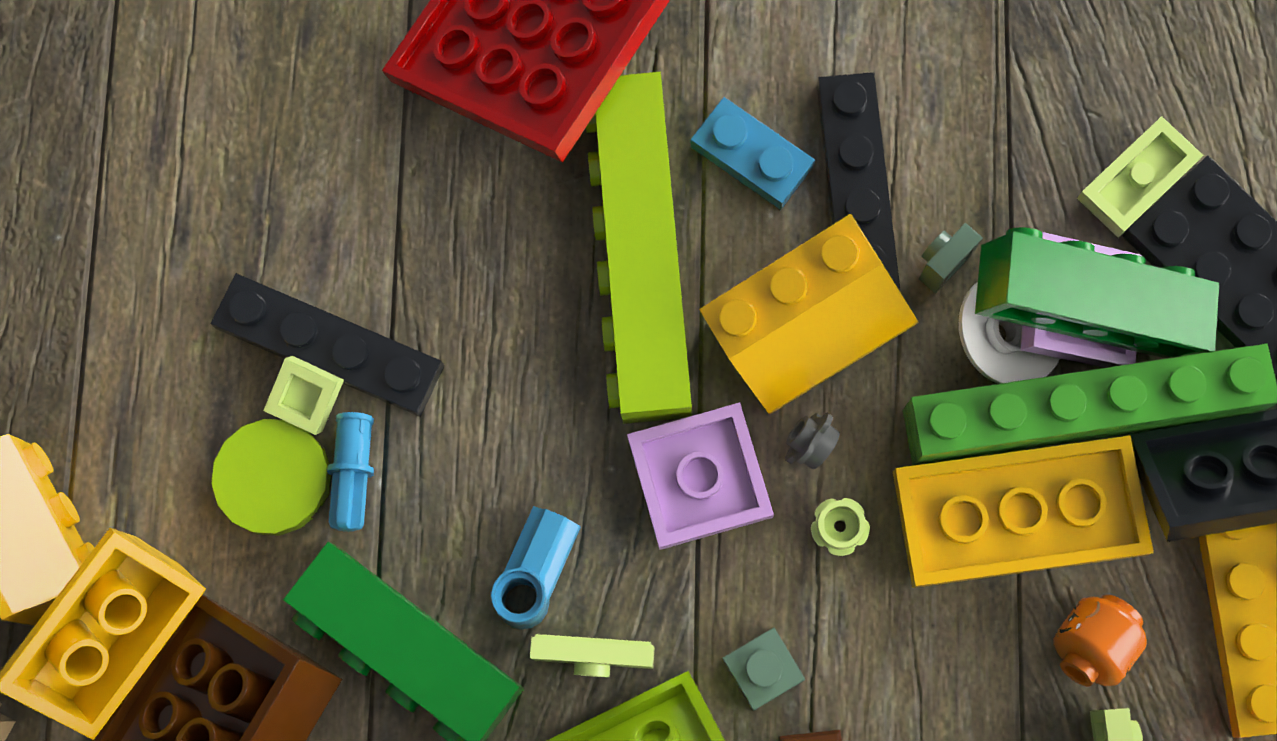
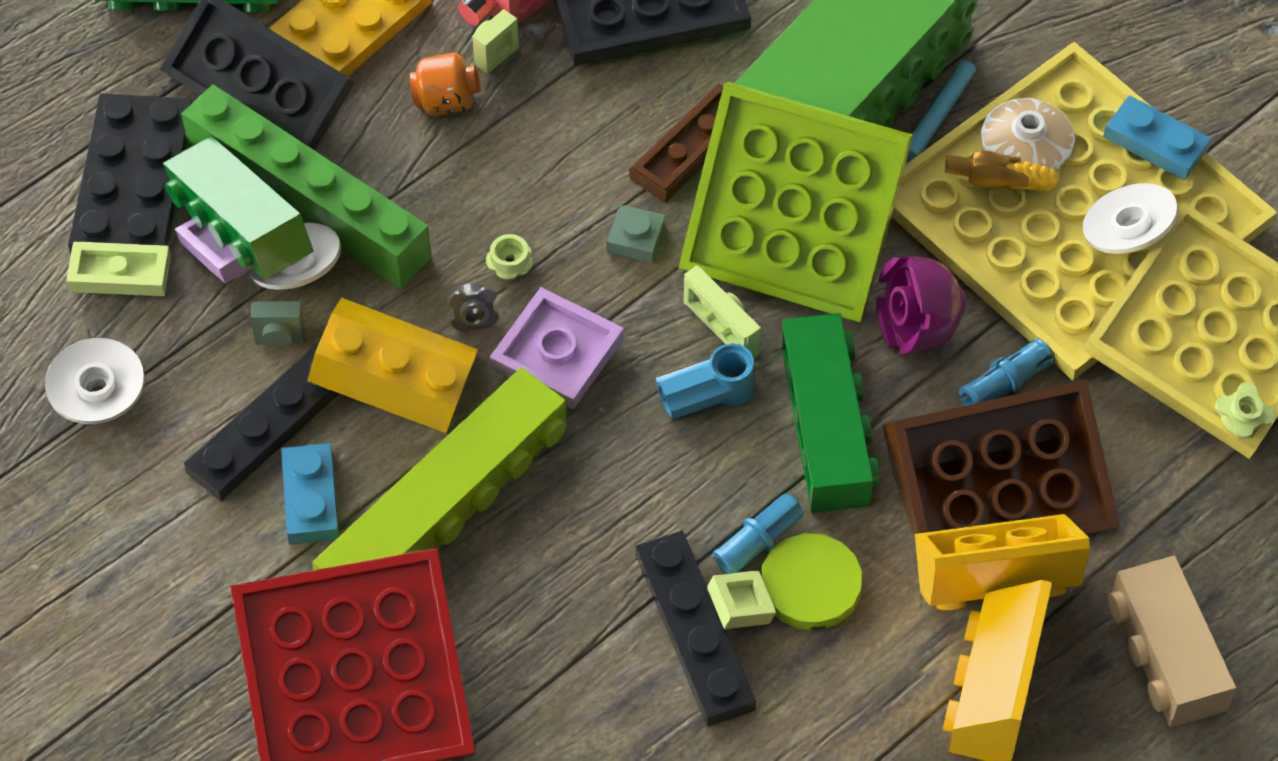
camera: 140 degrees left, 20 degrees down
yellow plate [893,436,1154,588] -> none
none -> white dish [45,338,144,424]

